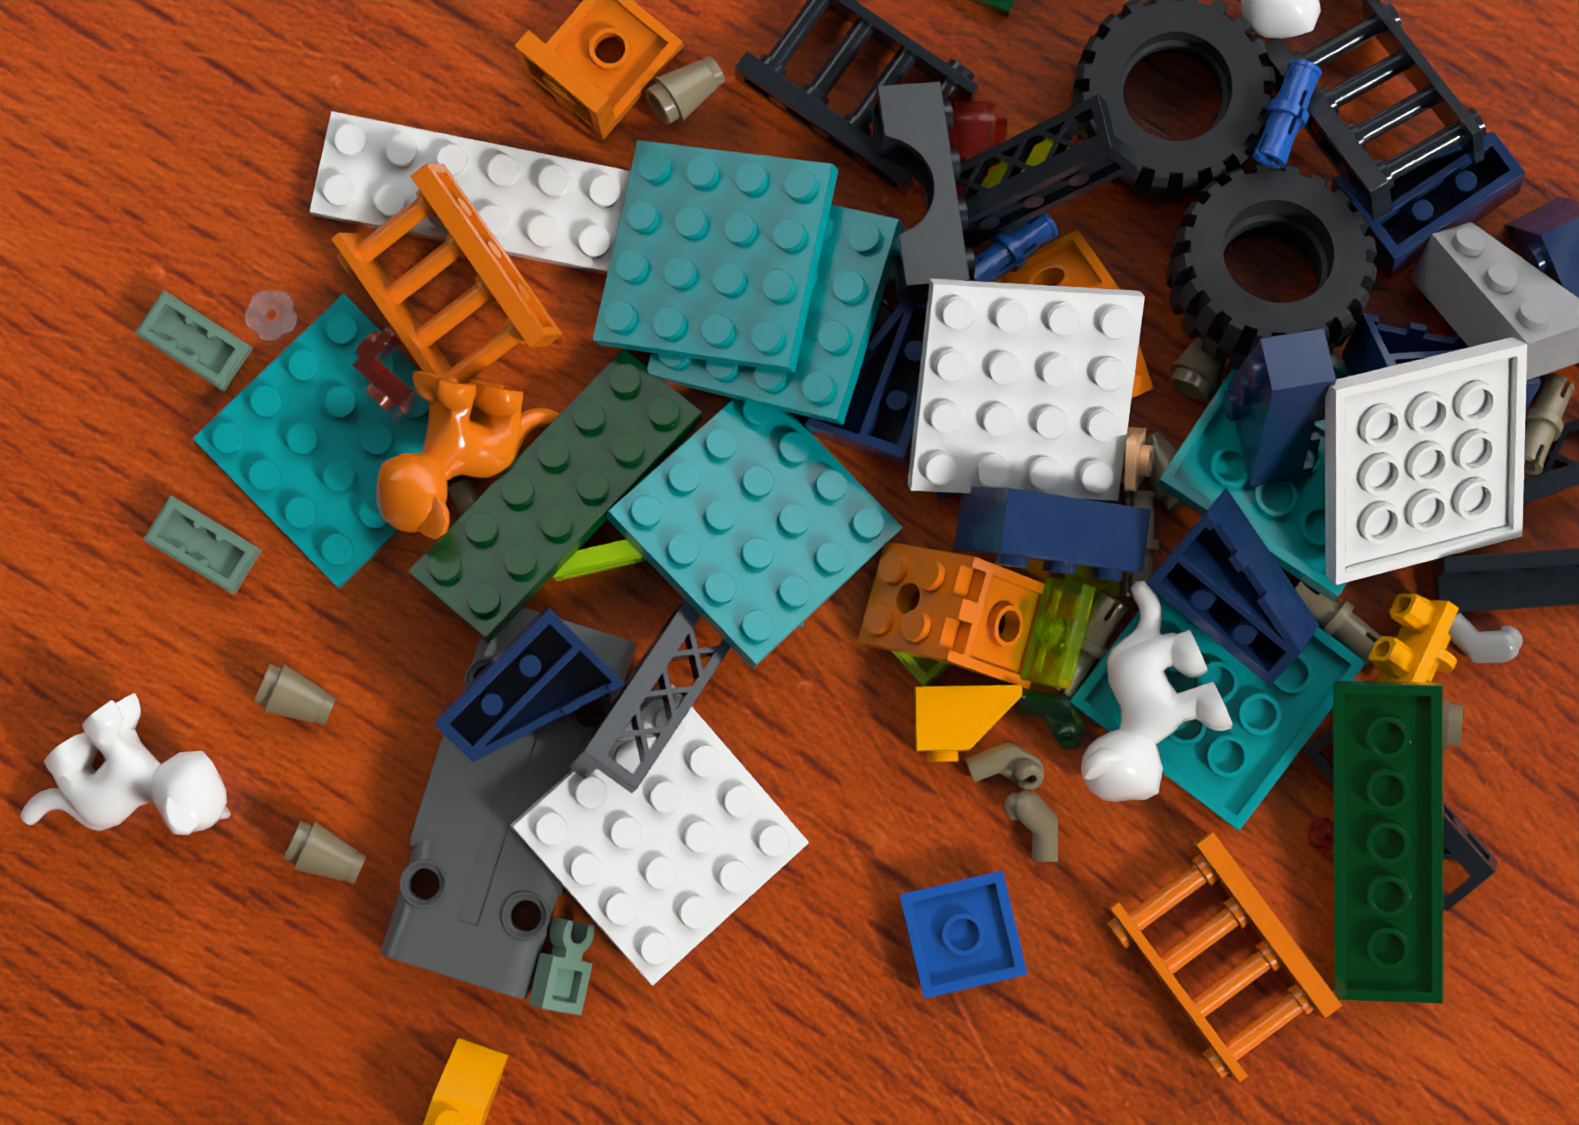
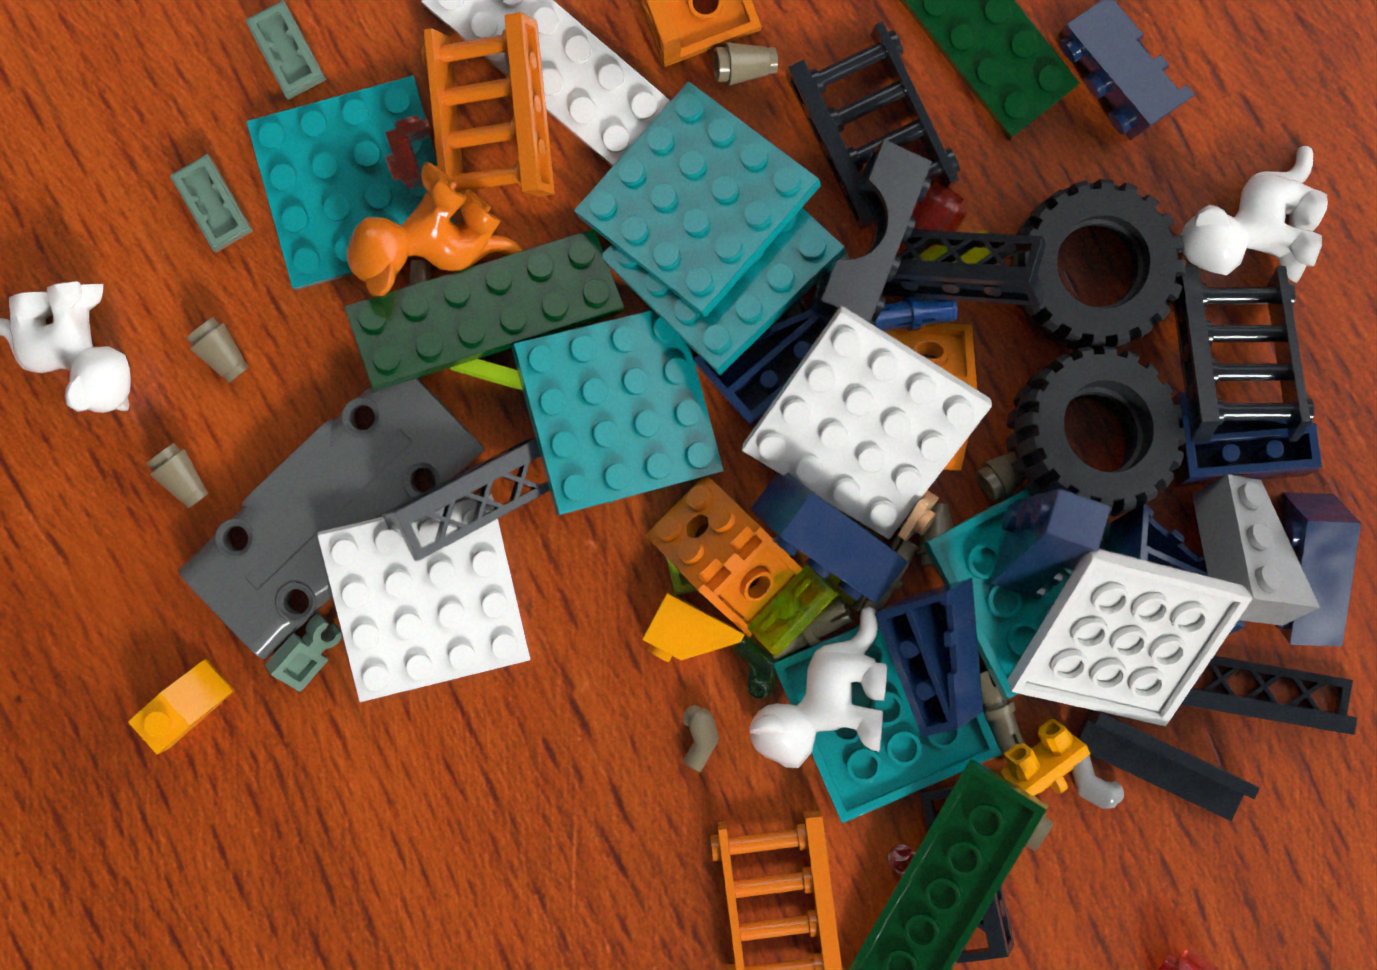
camera: 25 degrees right, 5 degrees up
clear plate [245,290,297,341] -> none
dark blue wedge [433,606,626,762] -> none
blue plate [899,870,1028,999] -> none
dark tan arm [965,742,1044,790] -> none
blue pin [1253,59,1322,169] -> none
dark tan pin [1524,373,1575,476] -> none

